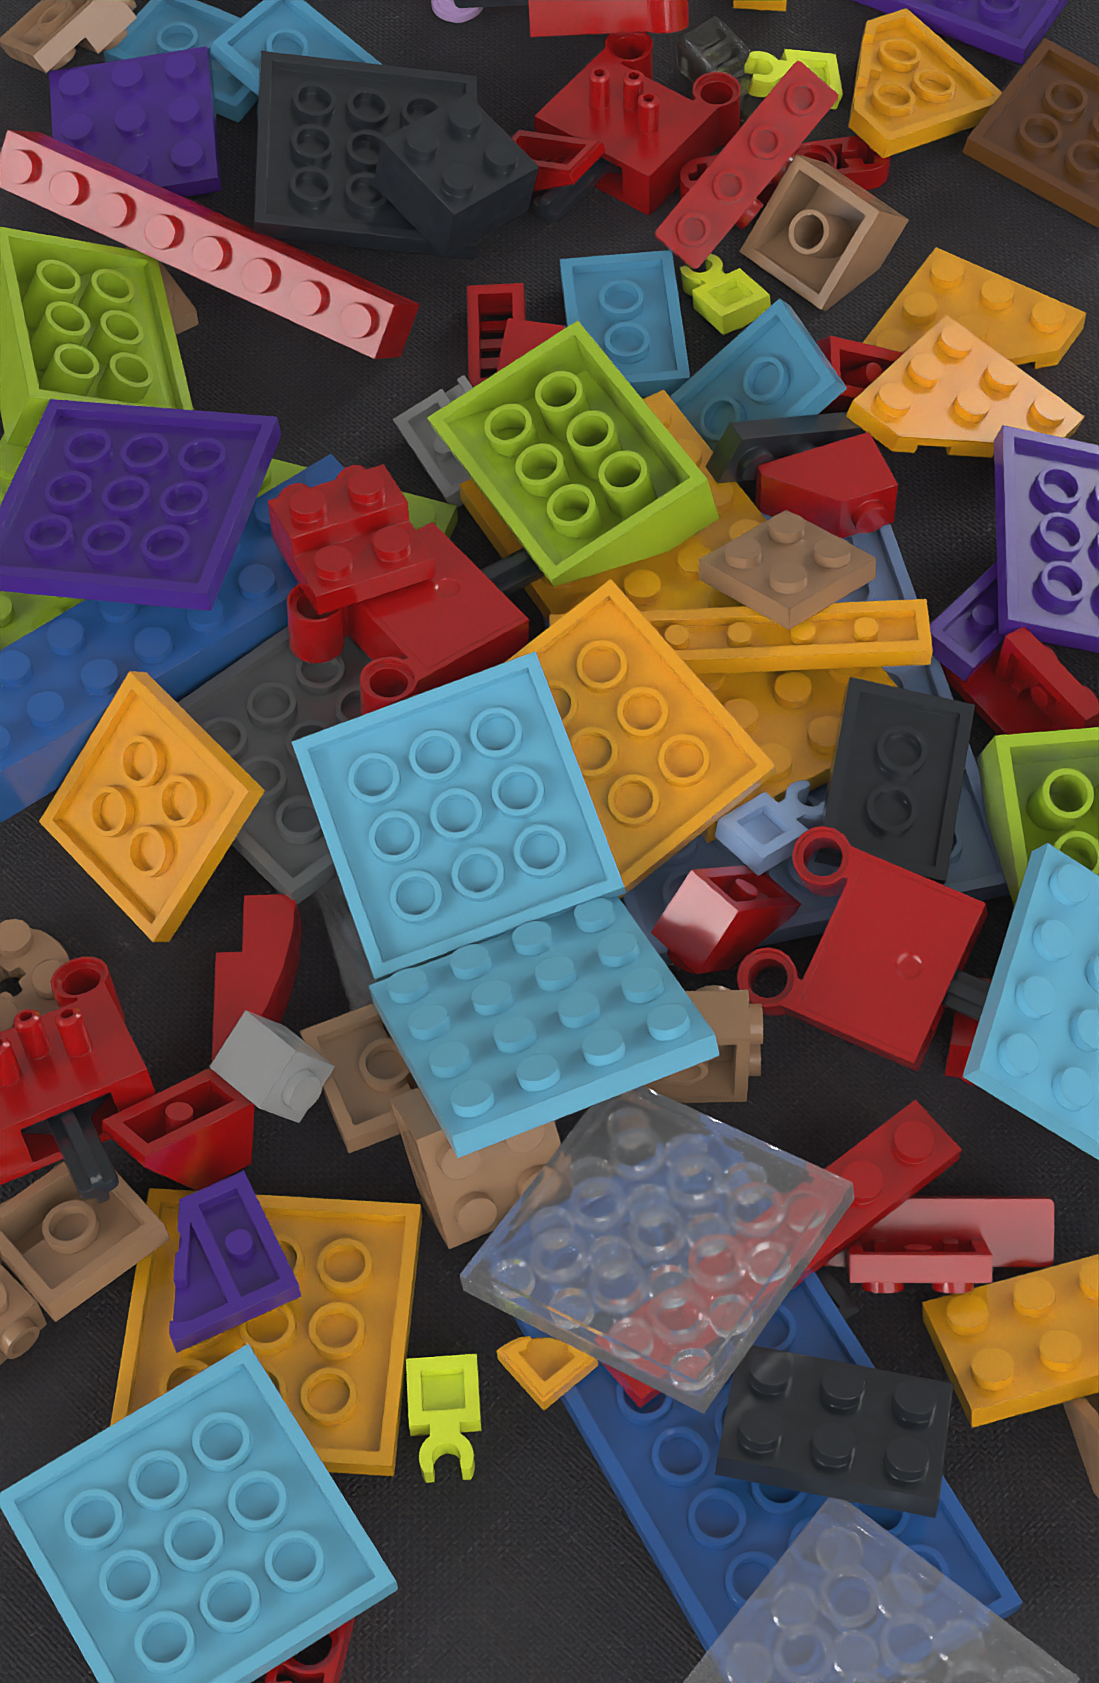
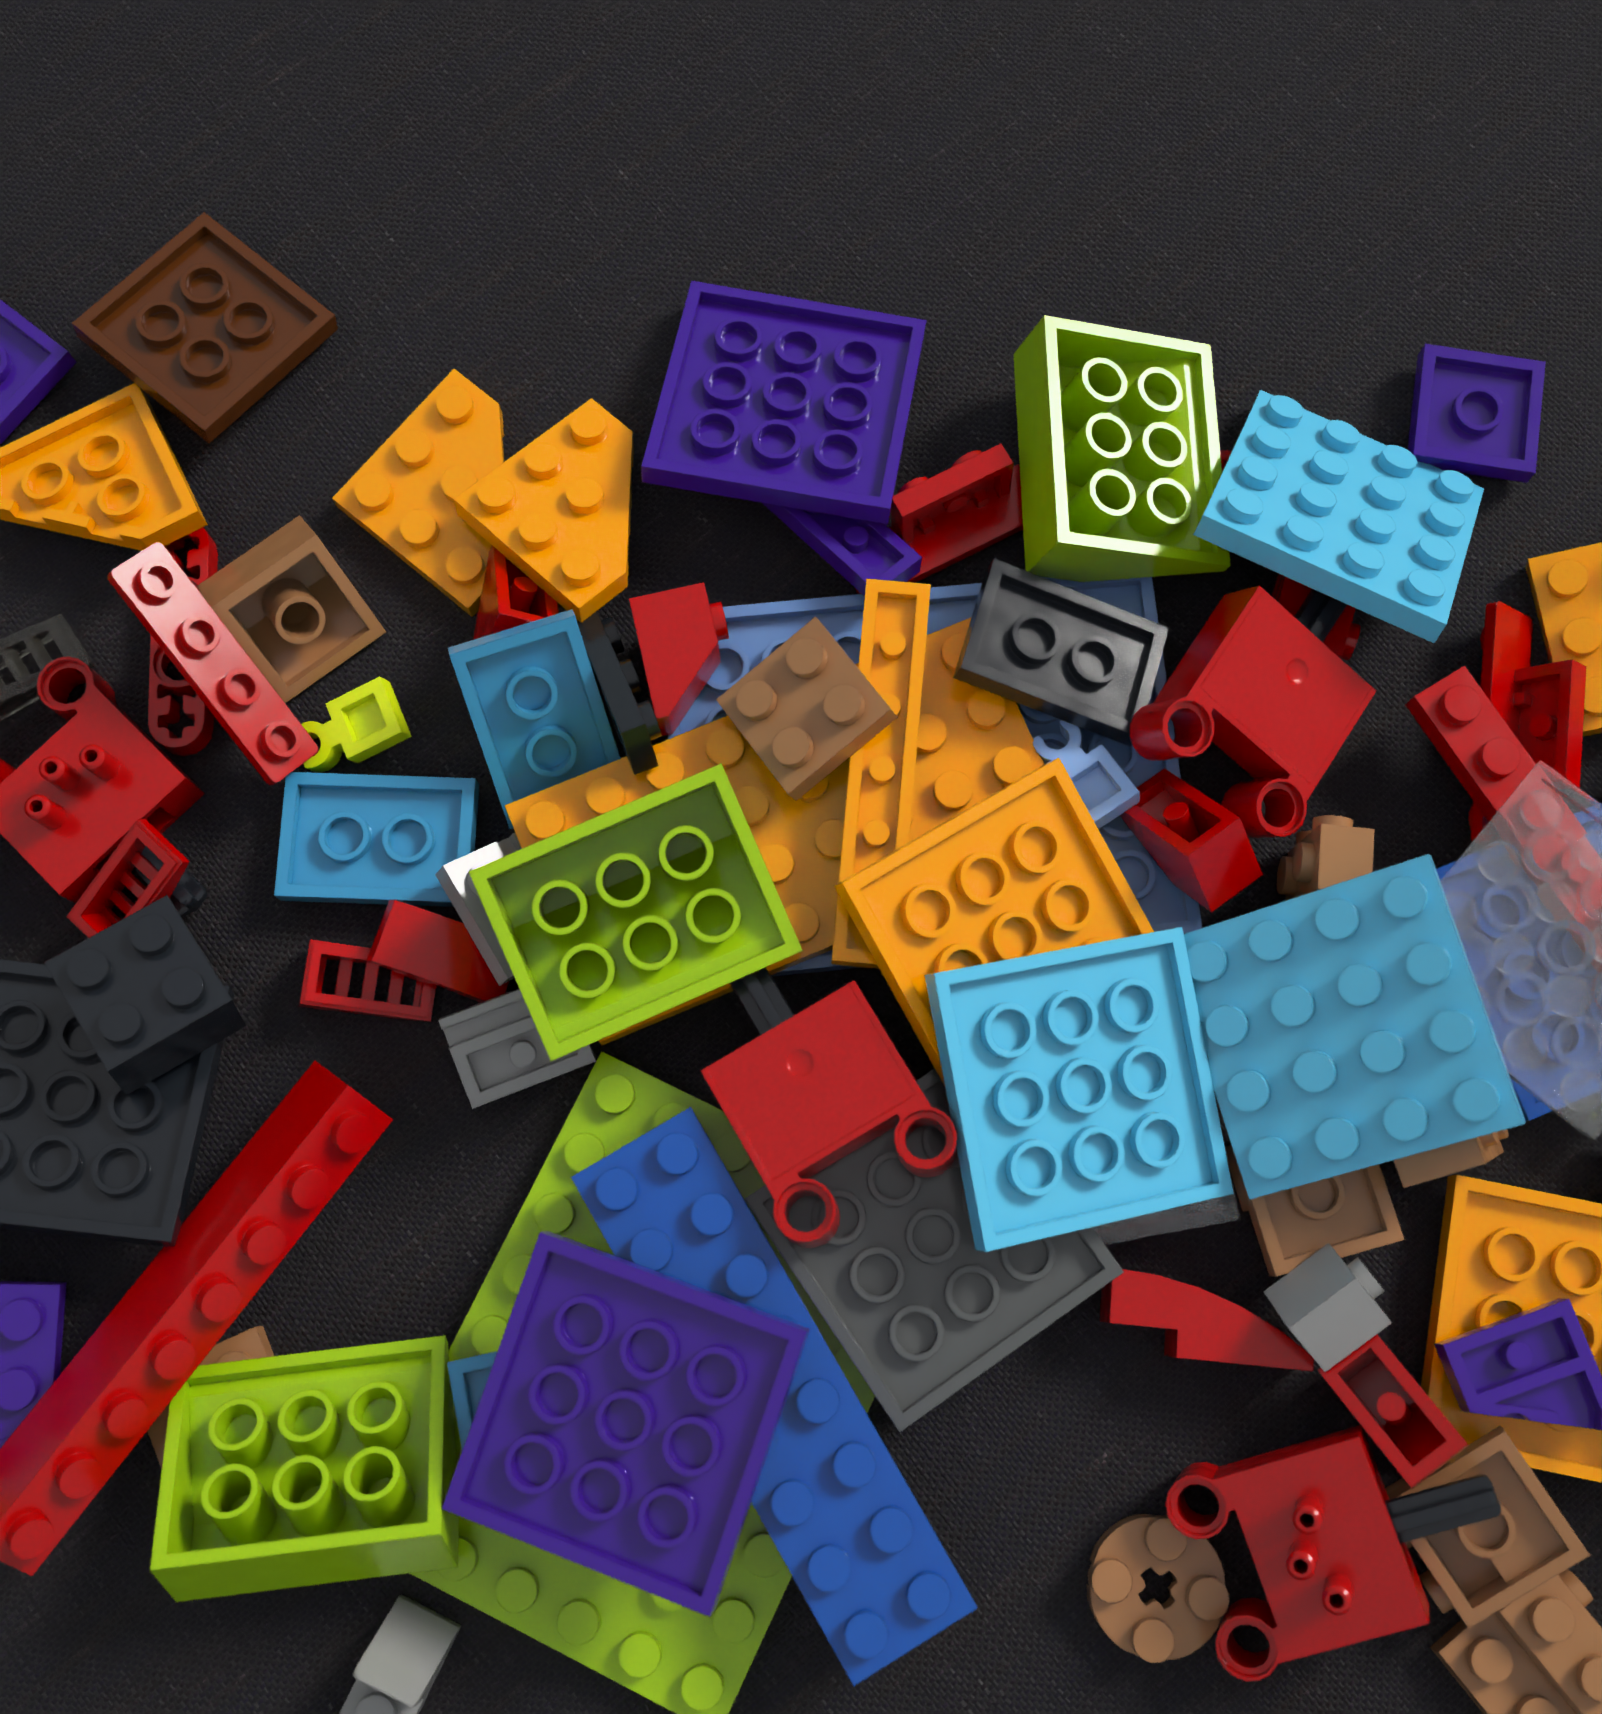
camera: 85 degrees left, 20 degrees up
light orange plate [39,671,265,942] -> none
red plate [268,464,435,615] -> none
neon yellow plate [744,49,843,109] -> none

